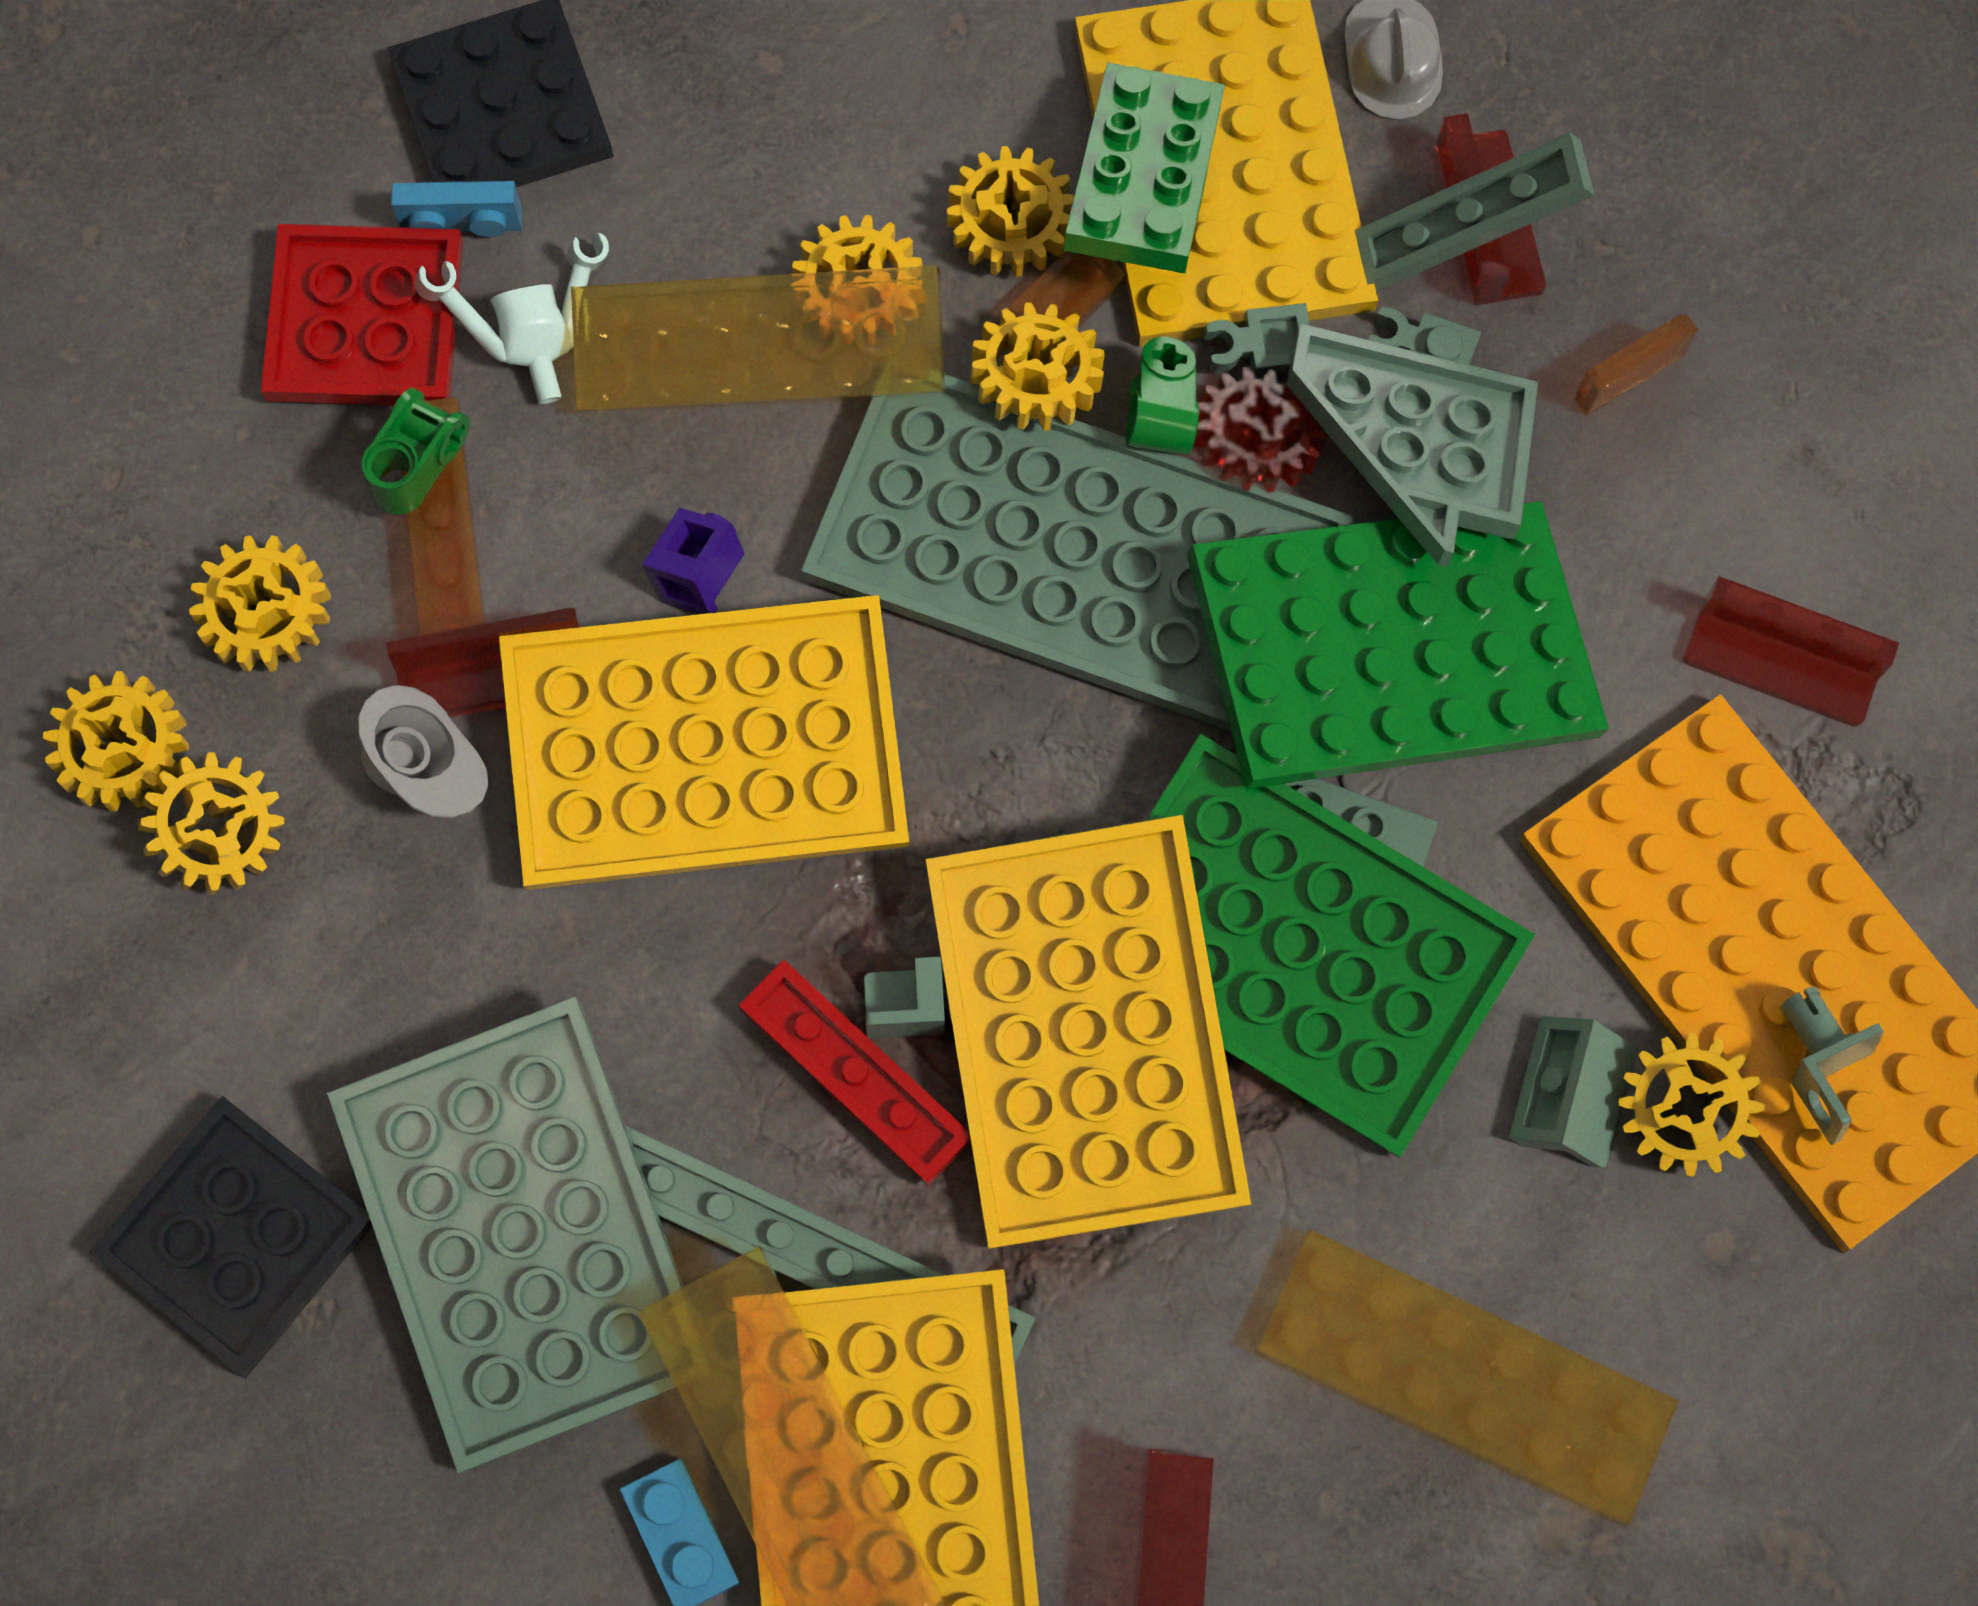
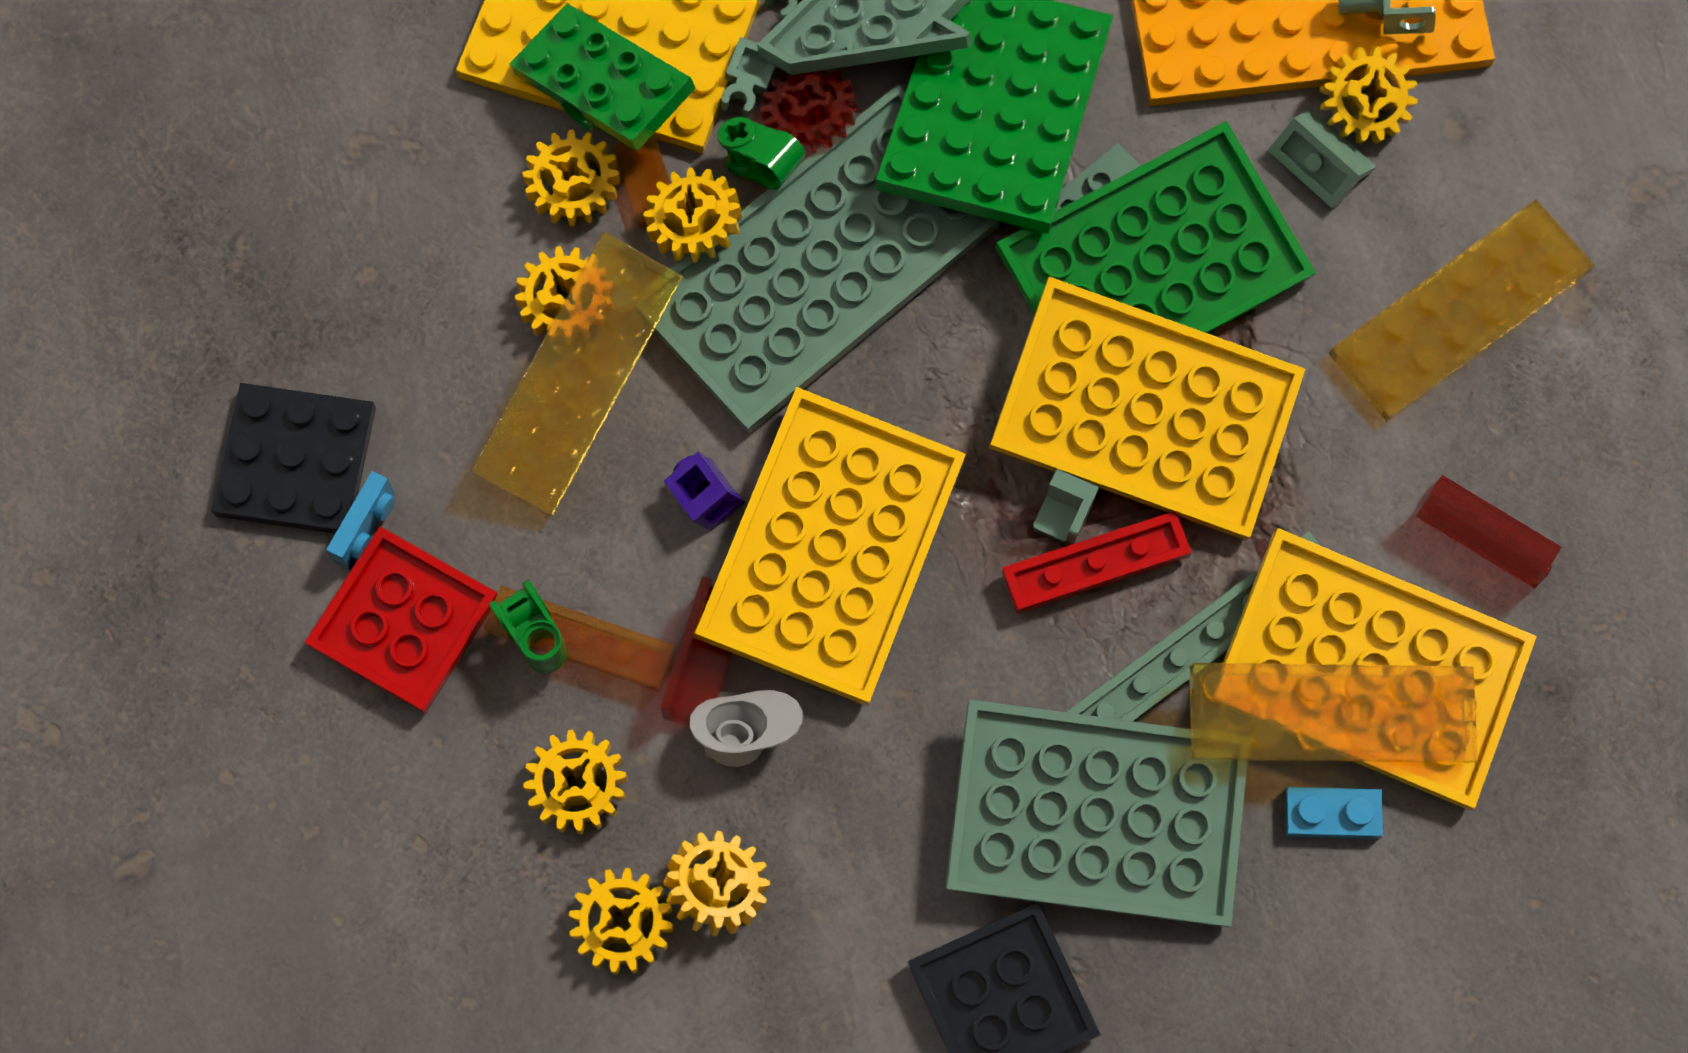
camera: 60 degrees left, 0 degrees up
light aqua piece [415,233,609,404] -> none

